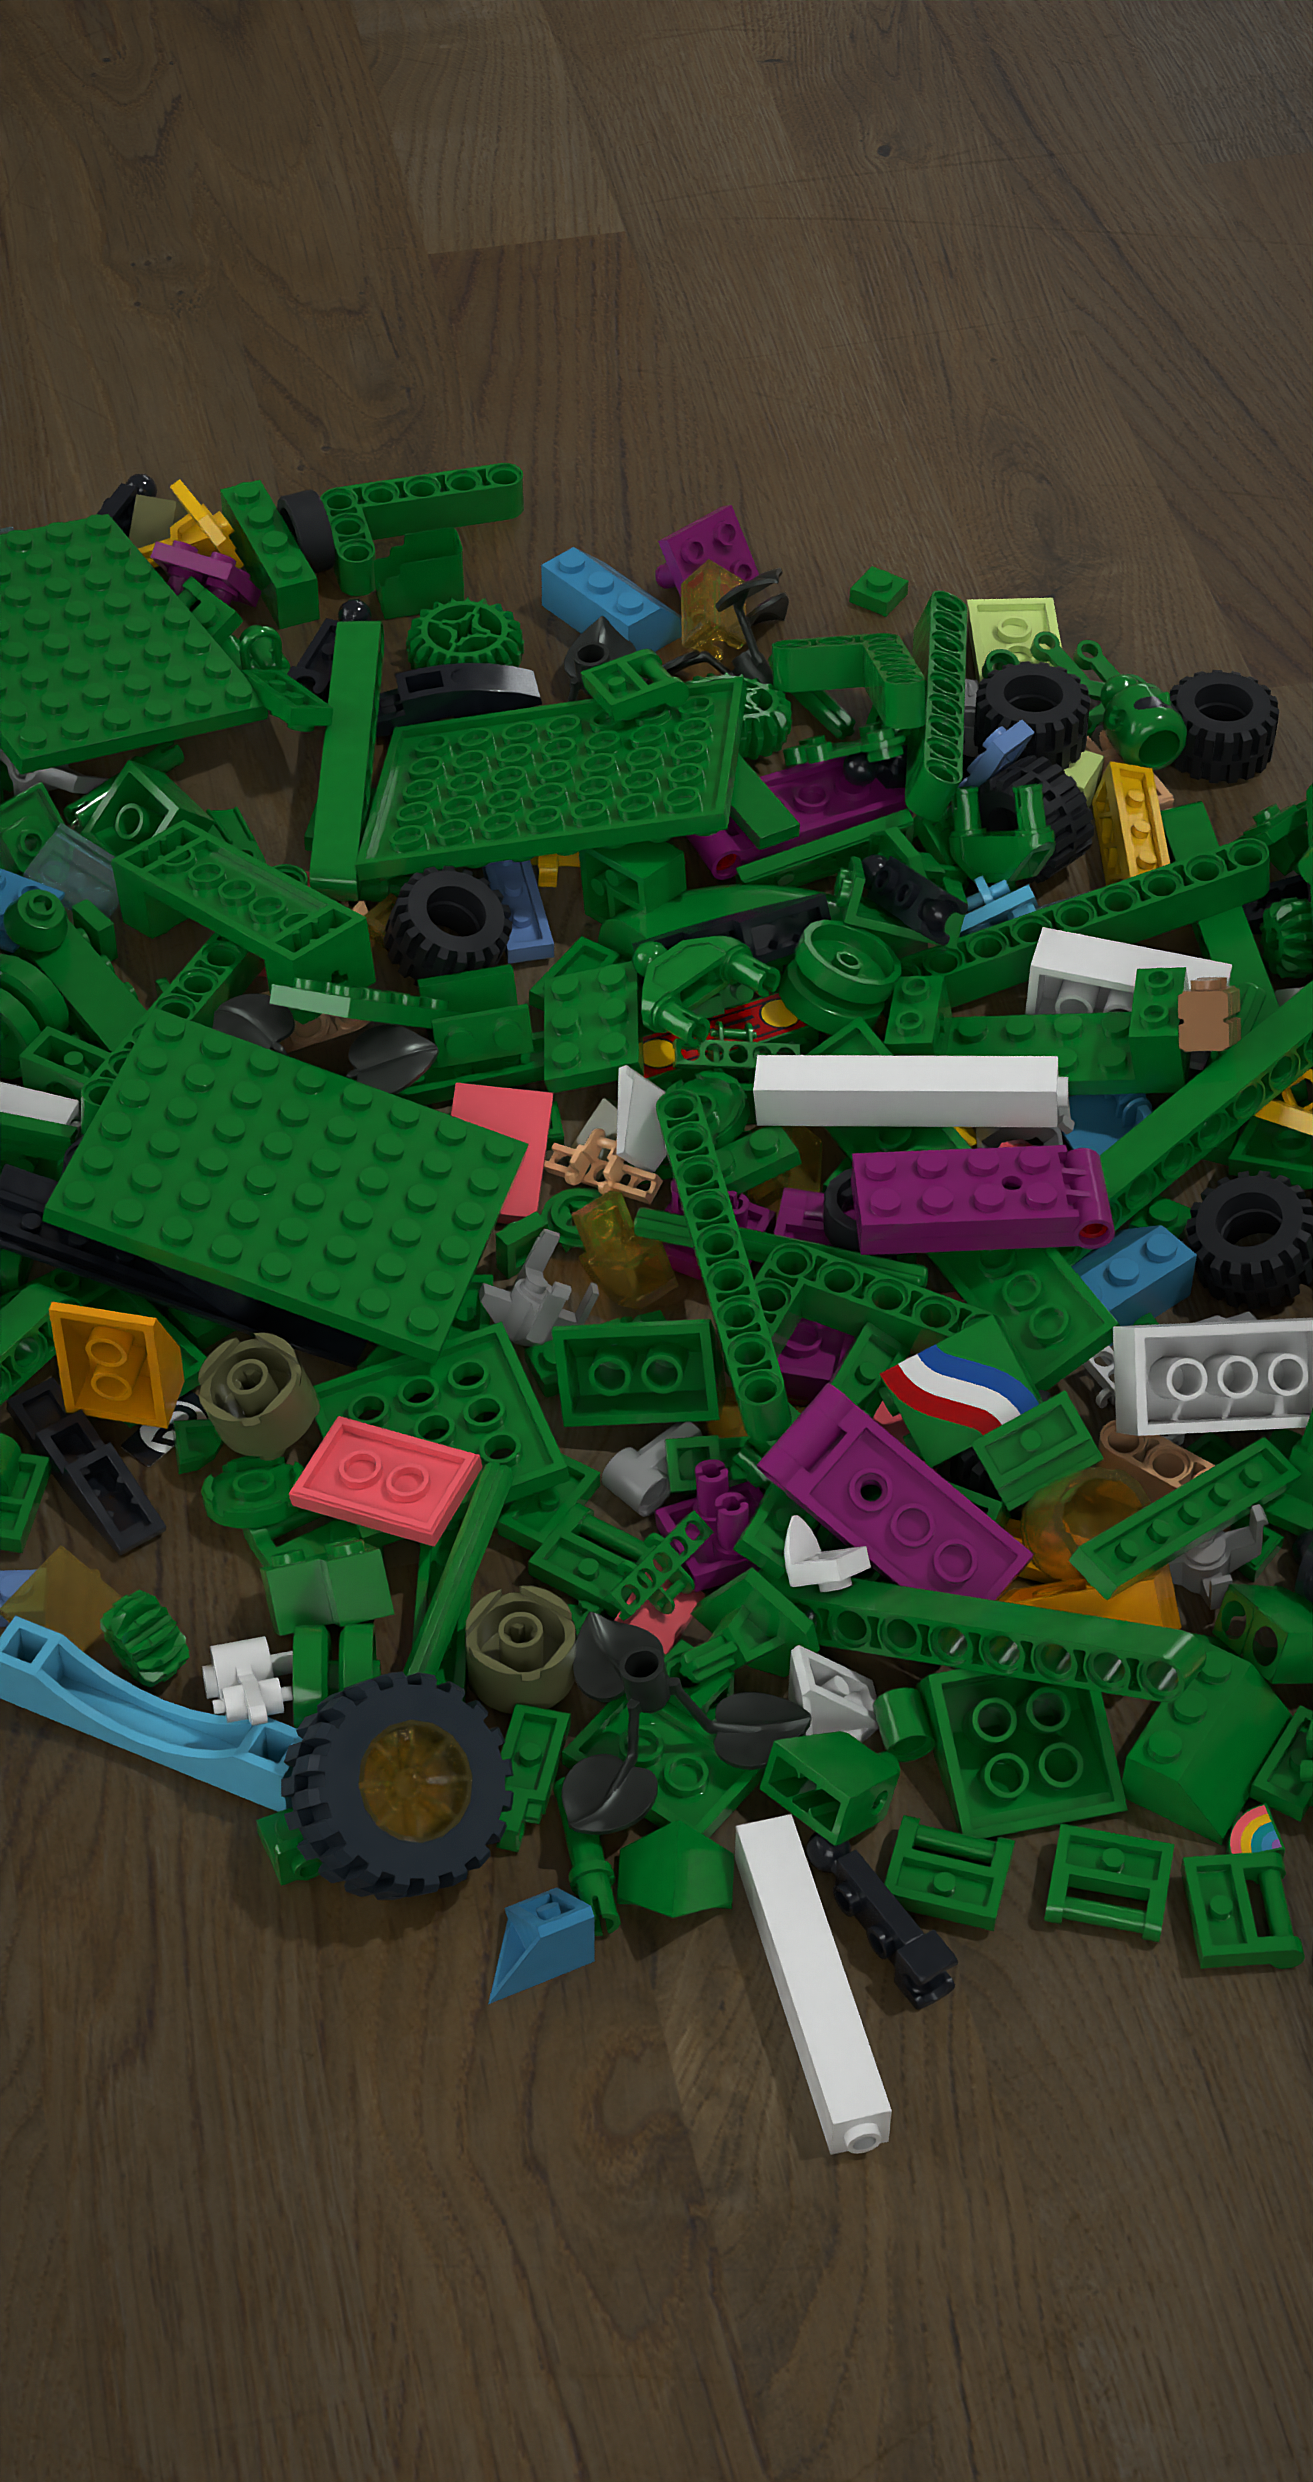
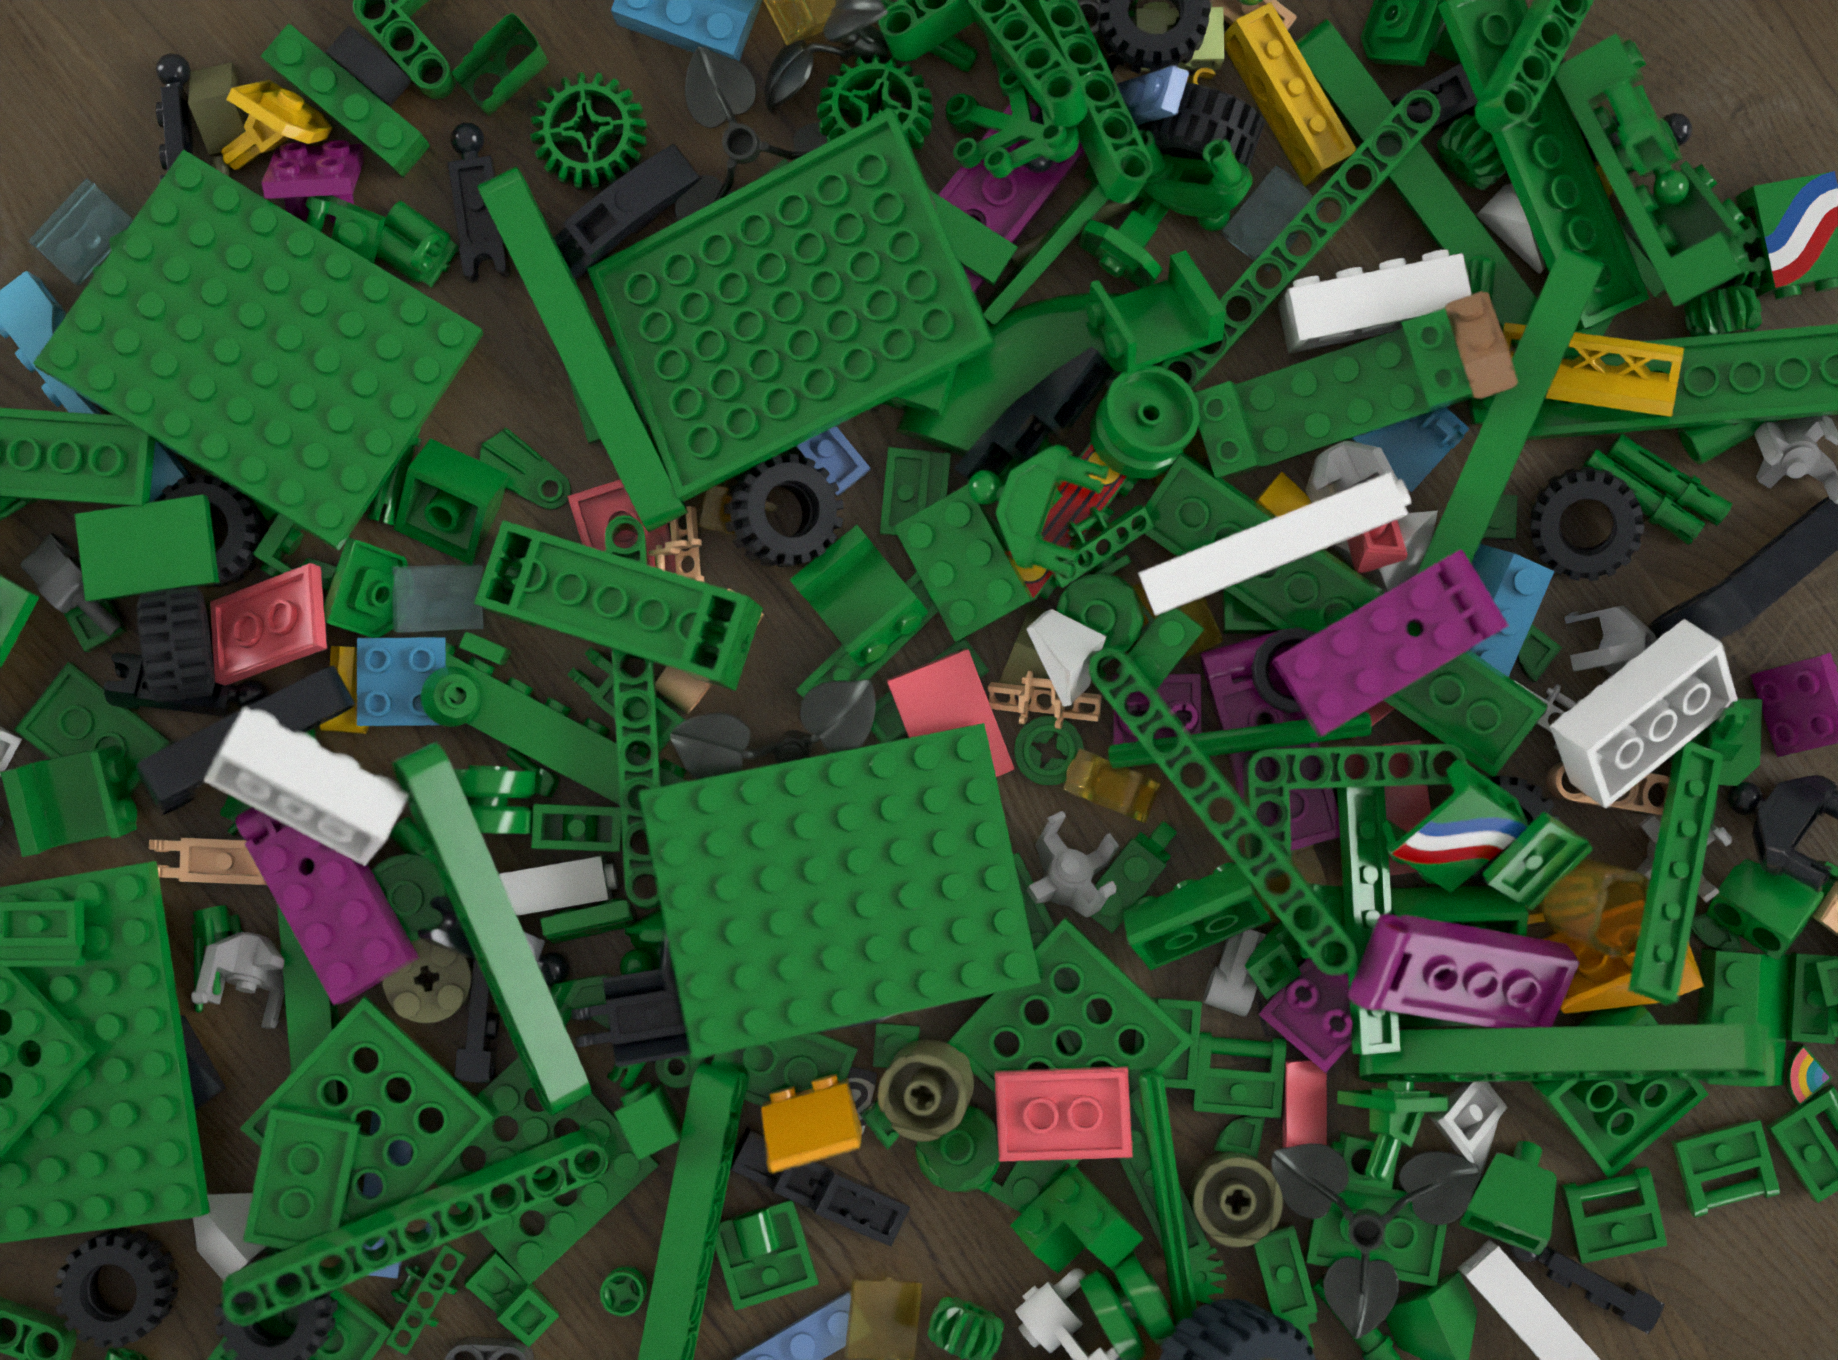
camera: 25 degrees left, 40 degrees up
green plate [240,670,333,732] -> none
green plate [269,977,465,1029] -> none
green plate [495,1211,549,1279] -> none
green plate [580,649,689,721] -> none
green piece [603,1510,714,1621] -> none
white plate [784,1515,871,1592] -> none
black plate [861,854,968,946] -> none
green beam [872,1687,935,1762] -> none
medium azure hips [959,875,1039,937] -> none

